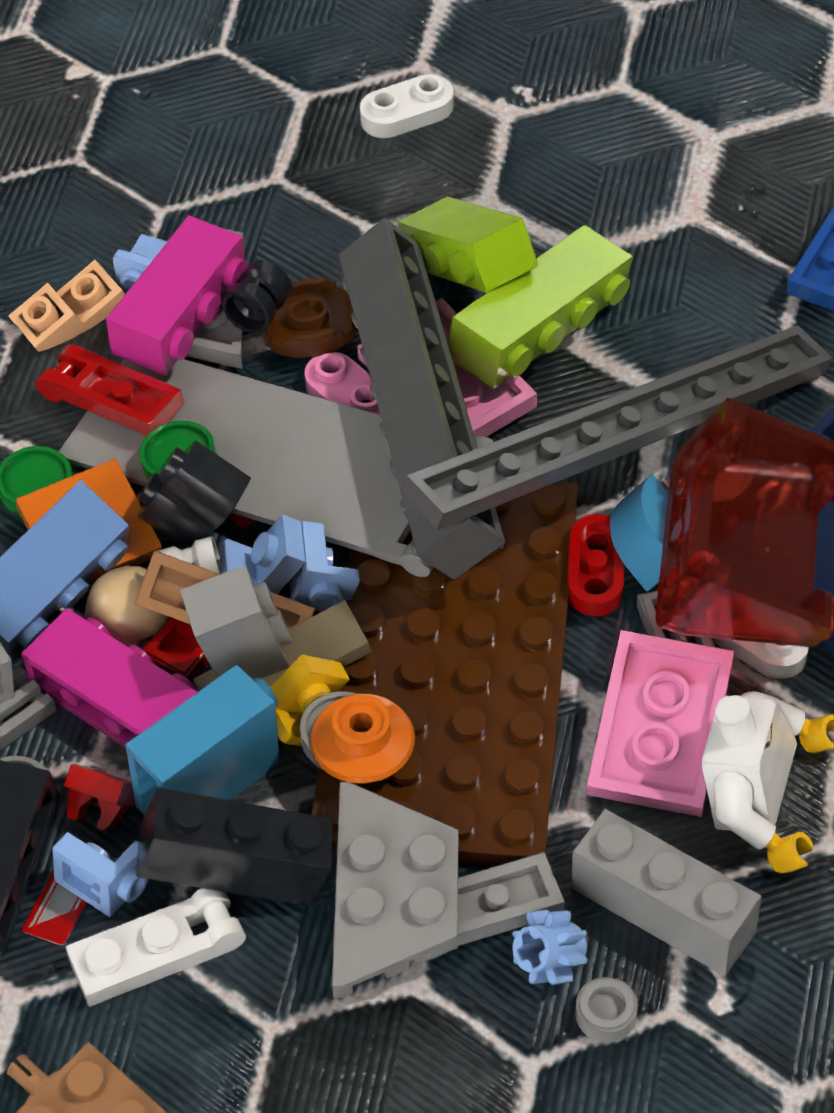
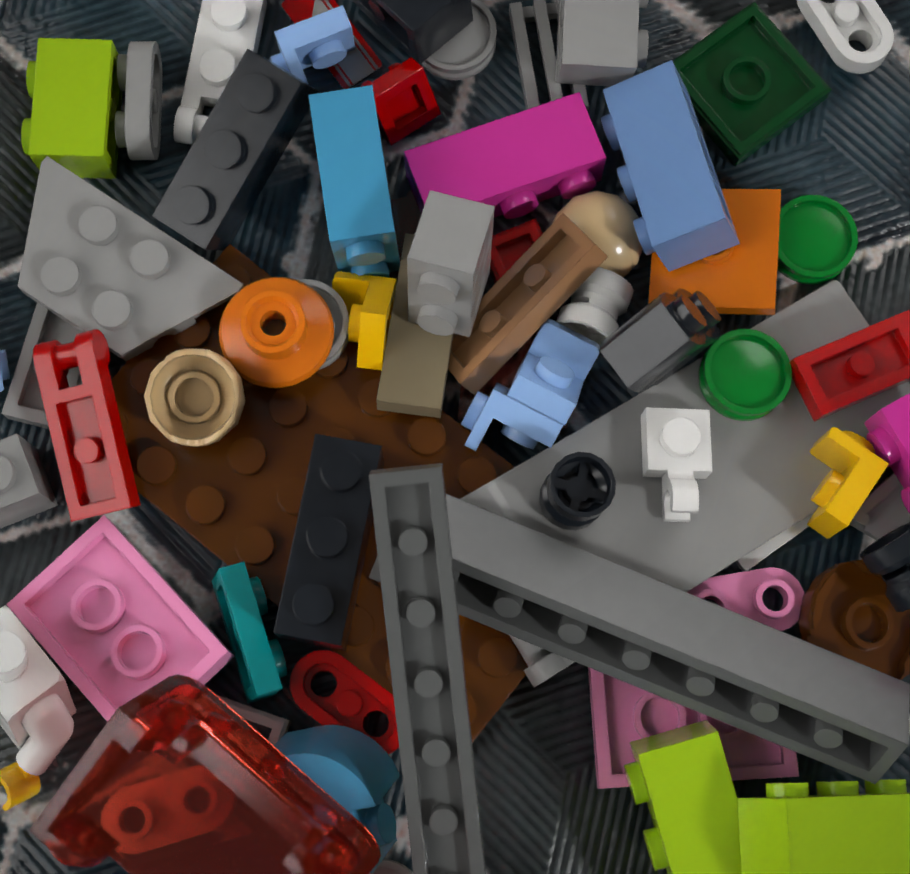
camera: 120 degrees right, 25 degrees up
none -> lime brick [21,38,122,179]
none -> plate [32,329,141,522]
none -> light grey plate [115,41,162,160]
none -> tan hair [144,349,245,447]
none -> teal plate [211,562,287,704]
none -> black brick [273,434,384,651]
none -> black wheel [539,452,616,531]
none -> white plate [641,407,712,522]
none -> yellow bracket [807,427,889,539]

